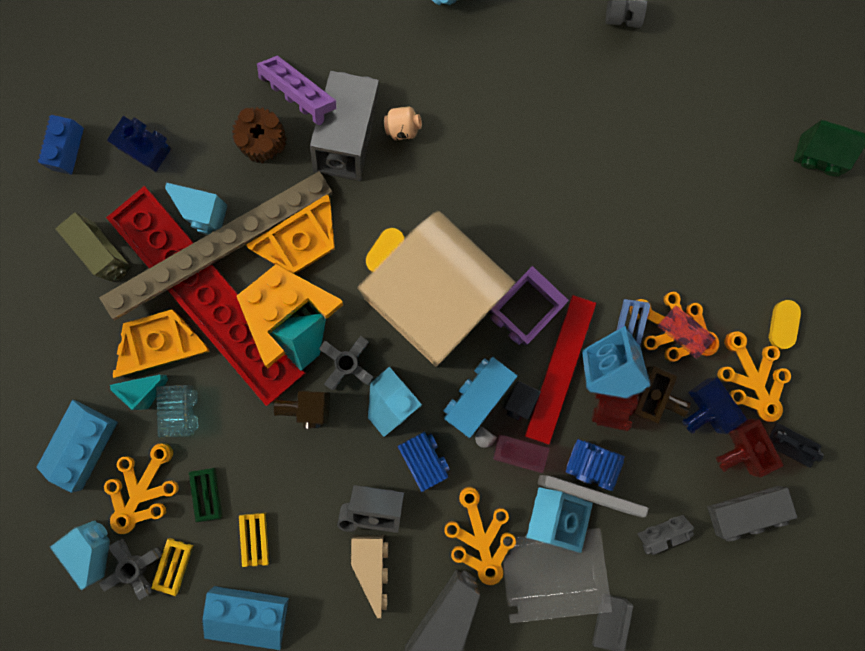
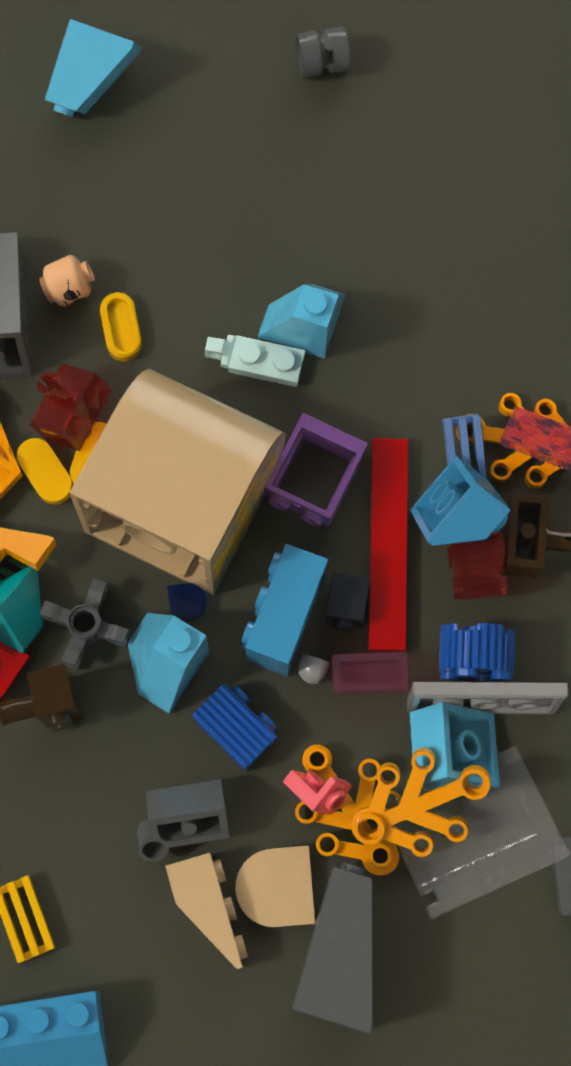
camera: 15 degrees left, 10 degrees down
none -> yellow tile [16,438,73,505]
none -> clear red brick [30,363,112,451]
none -> yellow tile [100,292,142,362]
none -> clear blue tile [167,583,207,622]
none -> light aqua hinge [205,335,305,387]
none -> tan tile [236,846,315,927]
none -> medium azure slope [258,284,346,359]
none -> coral bracket [283,770,352,815]
none -> light orange plant [351,747,491,857]

